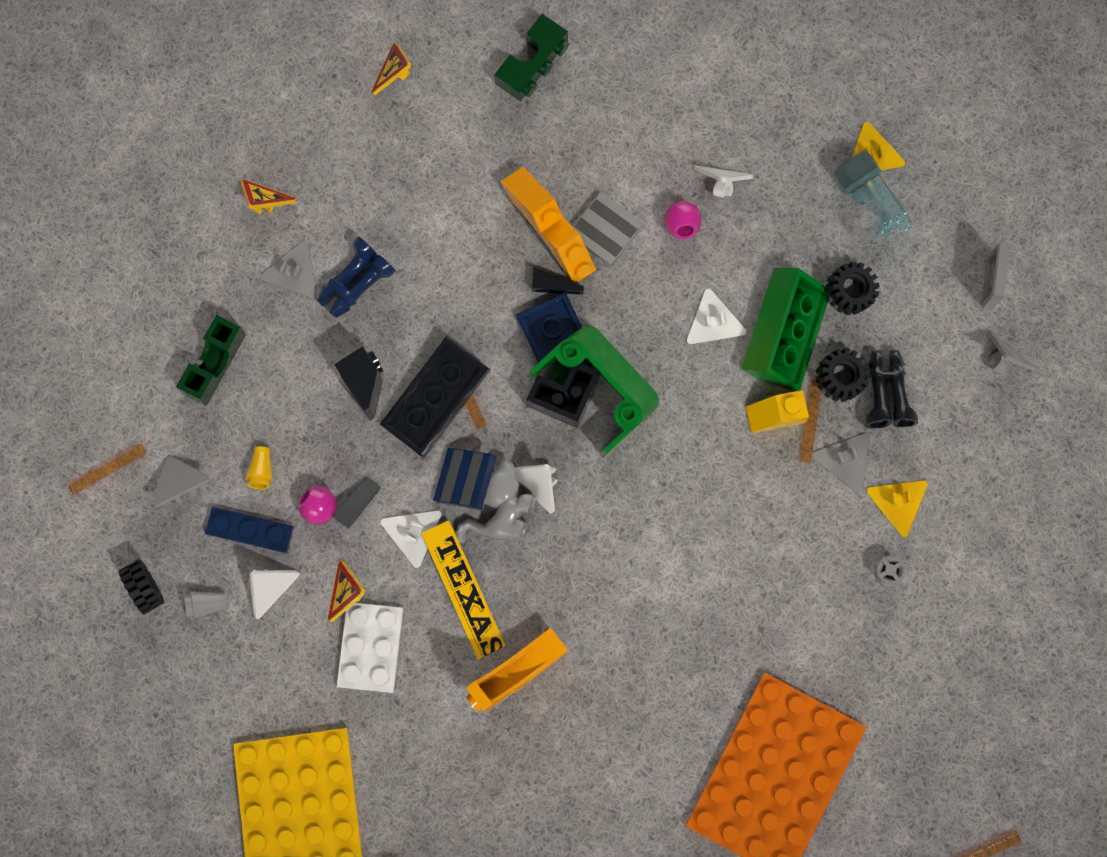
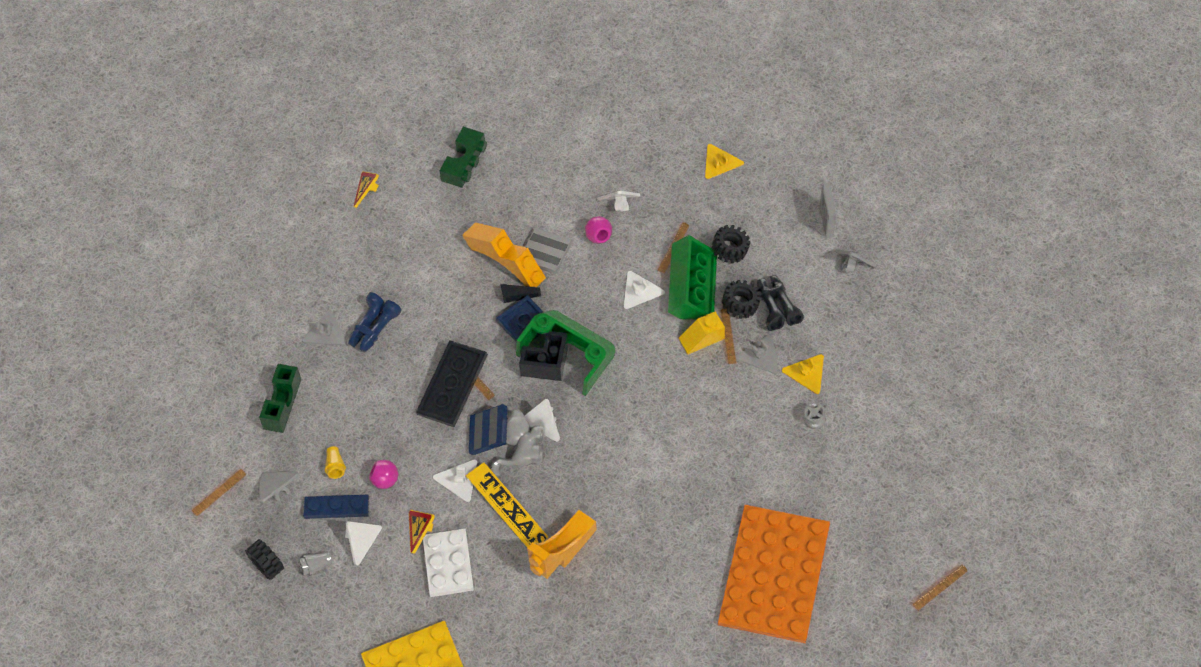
camera: 15 degrees left, 20 degrees down
piece [240,179,296,214] -> none
black piece [333,478,381,529] -> none
black slope [334,346,383,421] -> none
clear light blue piece [834,150,912,238] -> none
none -> clear orange bar [658,222,689,273]

